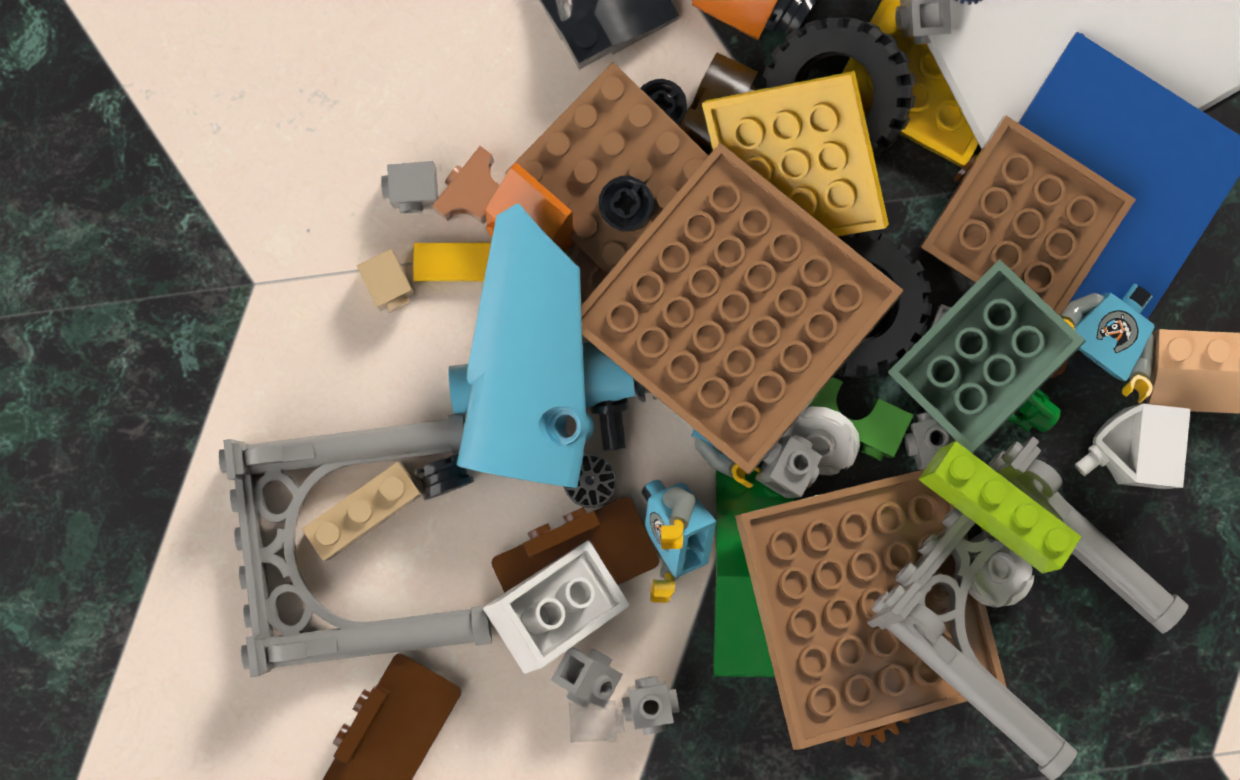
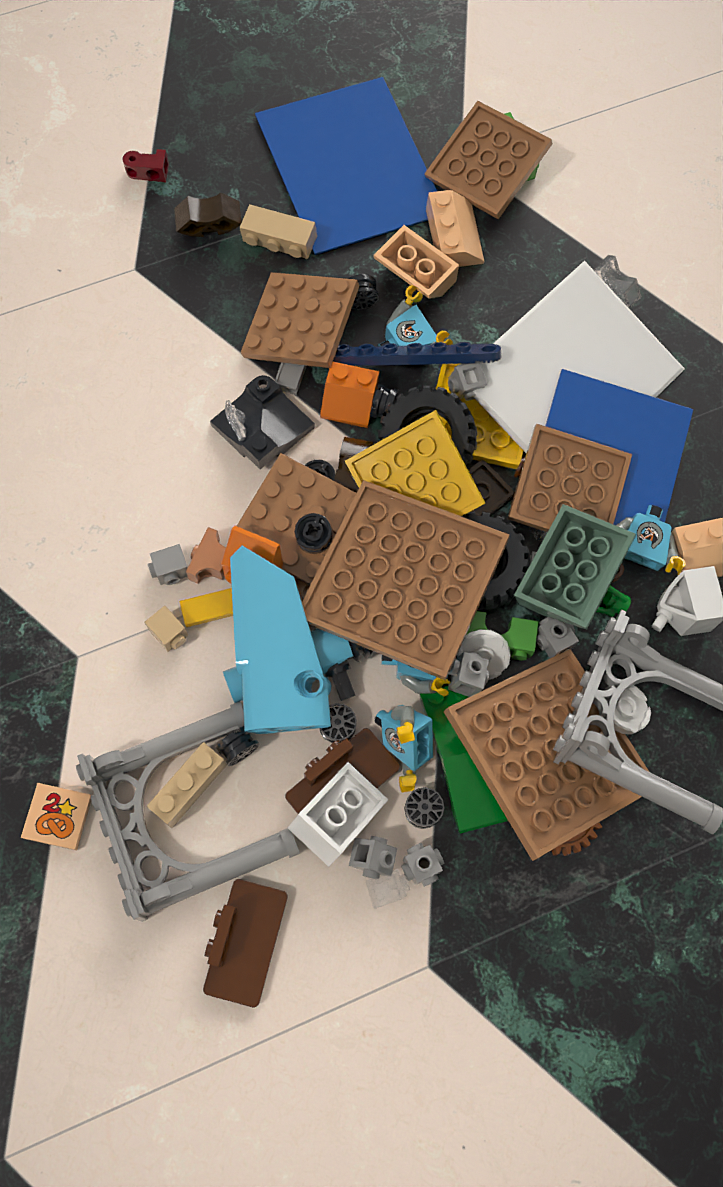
camera: 20 degrees left, 15 degrees down
lime brick [918,441,1082,574] -> none
none -> light nougat tile [21,783,91,851]
none -> wheel [404,787,444,829]
none -> dark brown tile [466,460,515,517]

